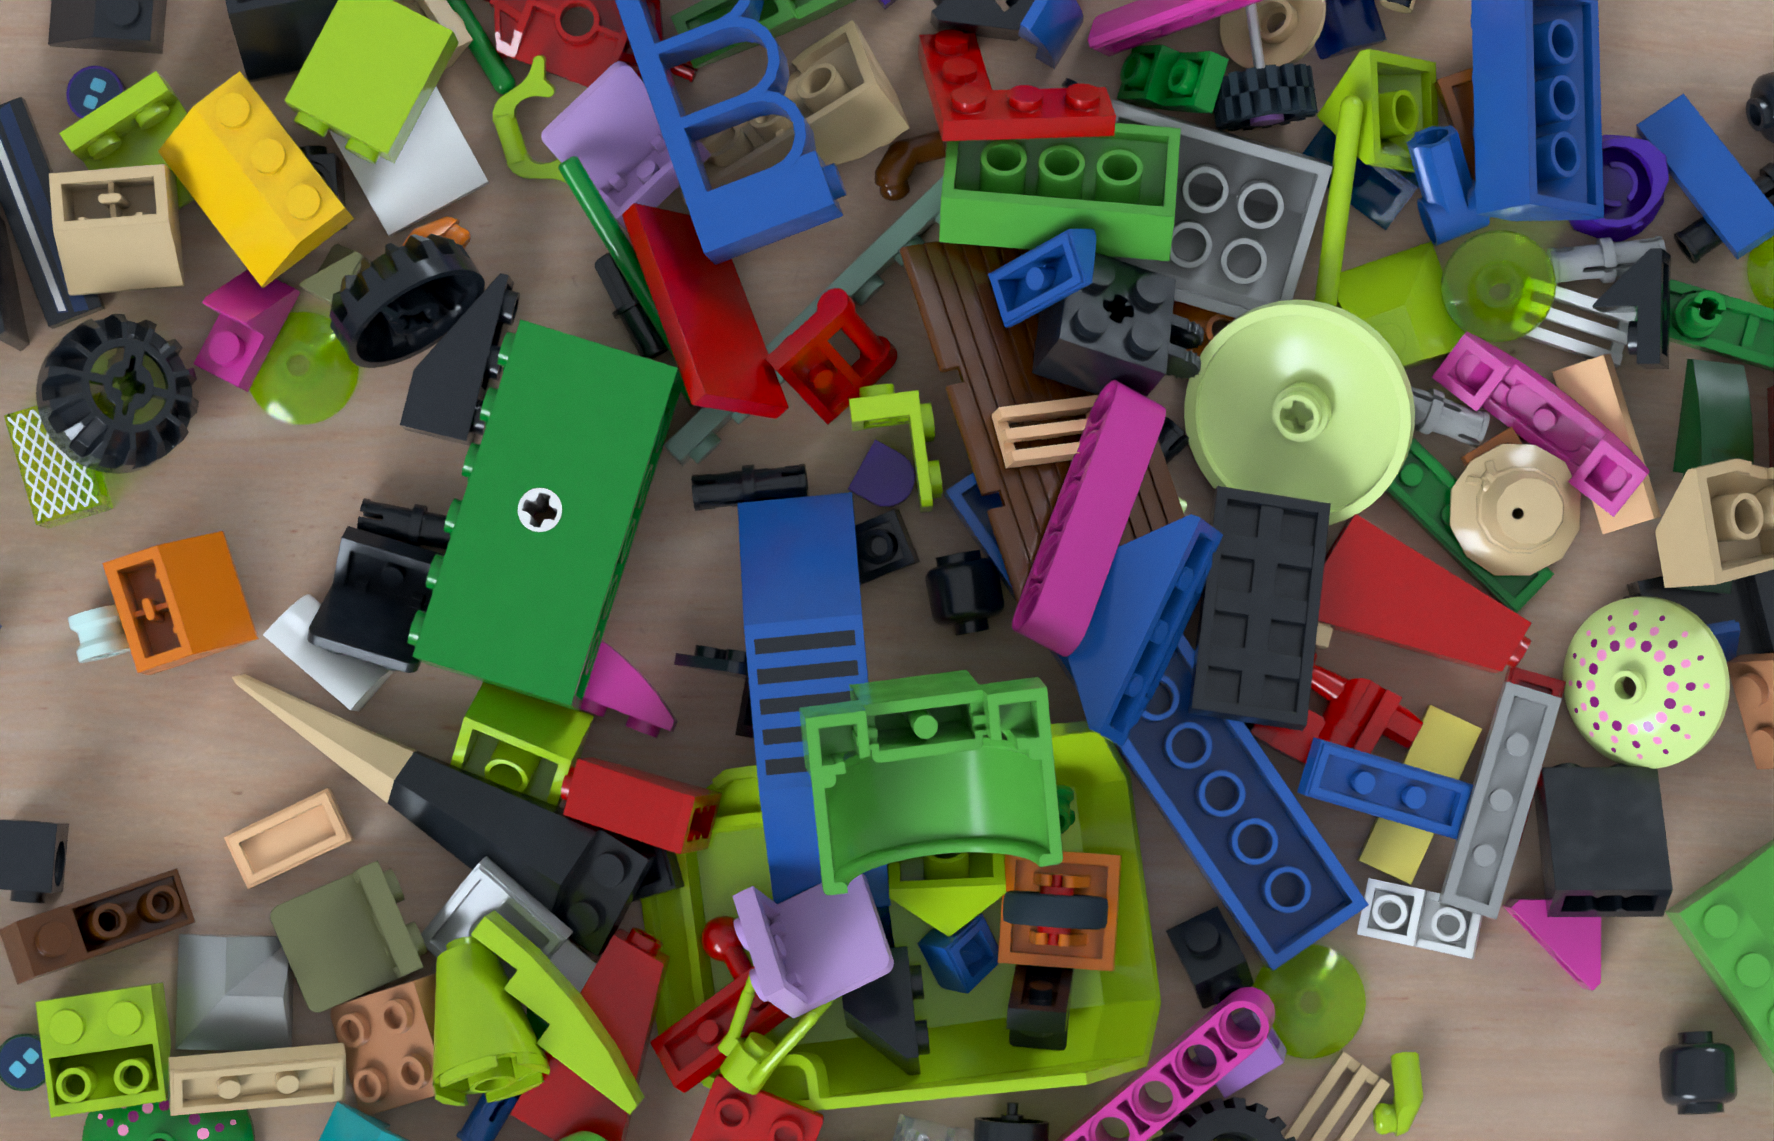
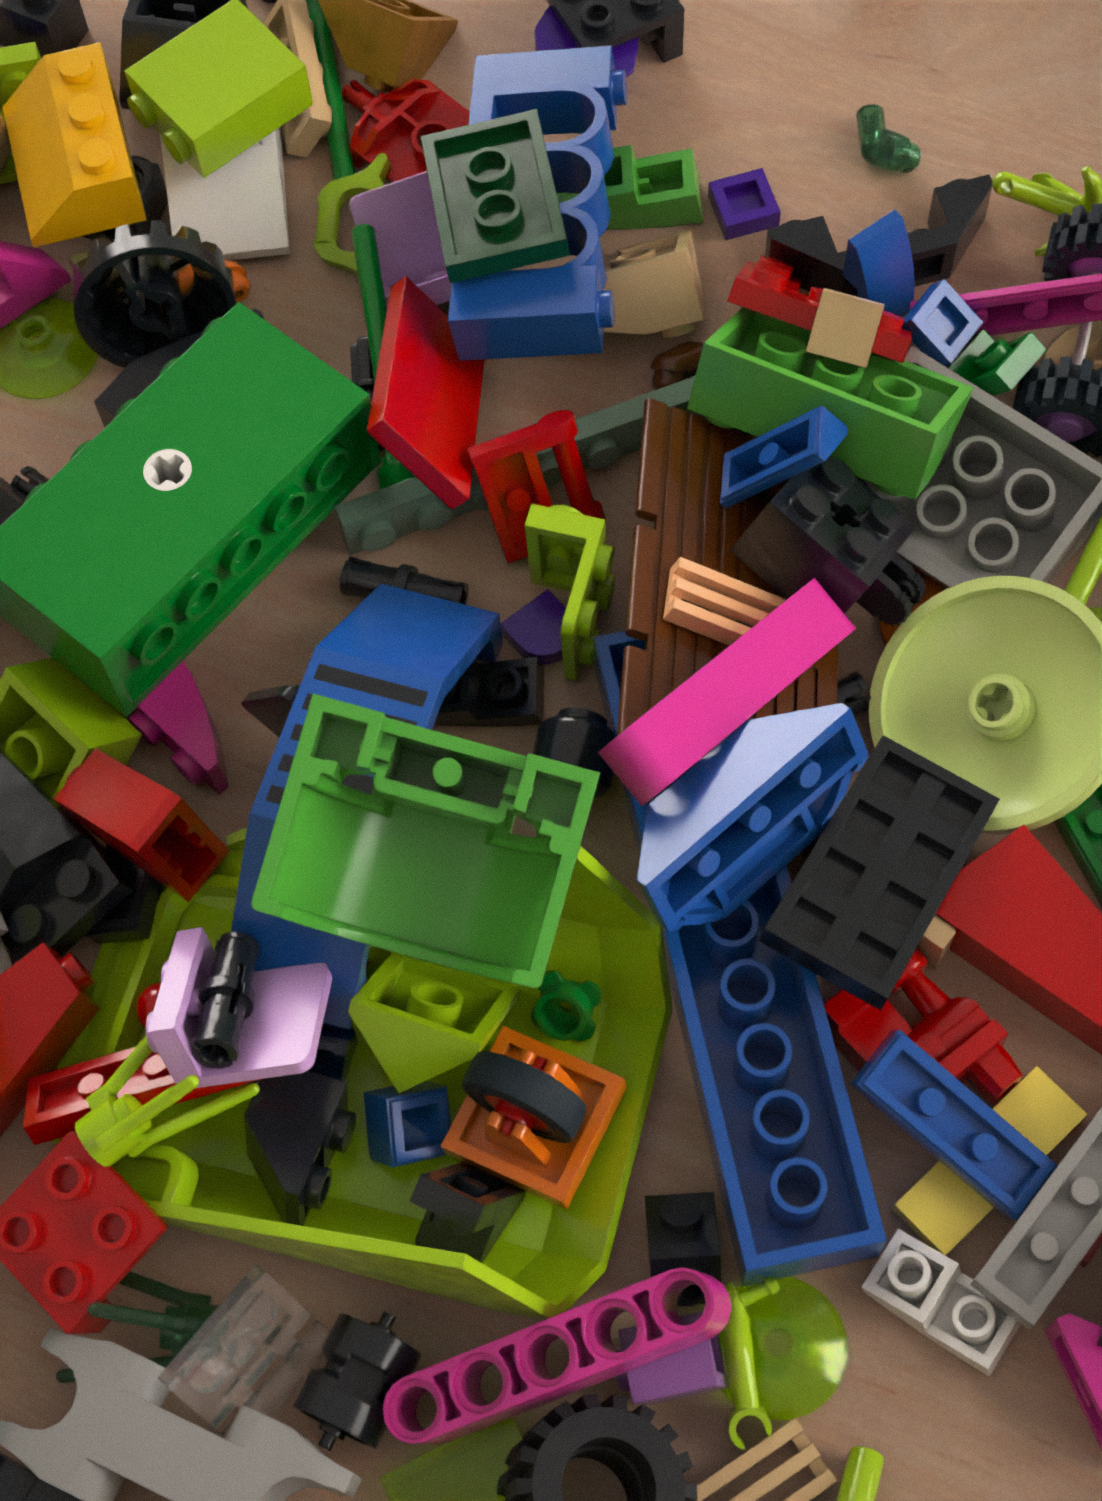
camera: 30 degrees right, 20 degrees down
none -> black pin [191,932,260,1069]
none -> dark green plate [421,109,570,283]
none -> lime piece [723,1276,781,1450]
none -> tan tile [806,288,885,368]
none -> tile [902,279,983,366]

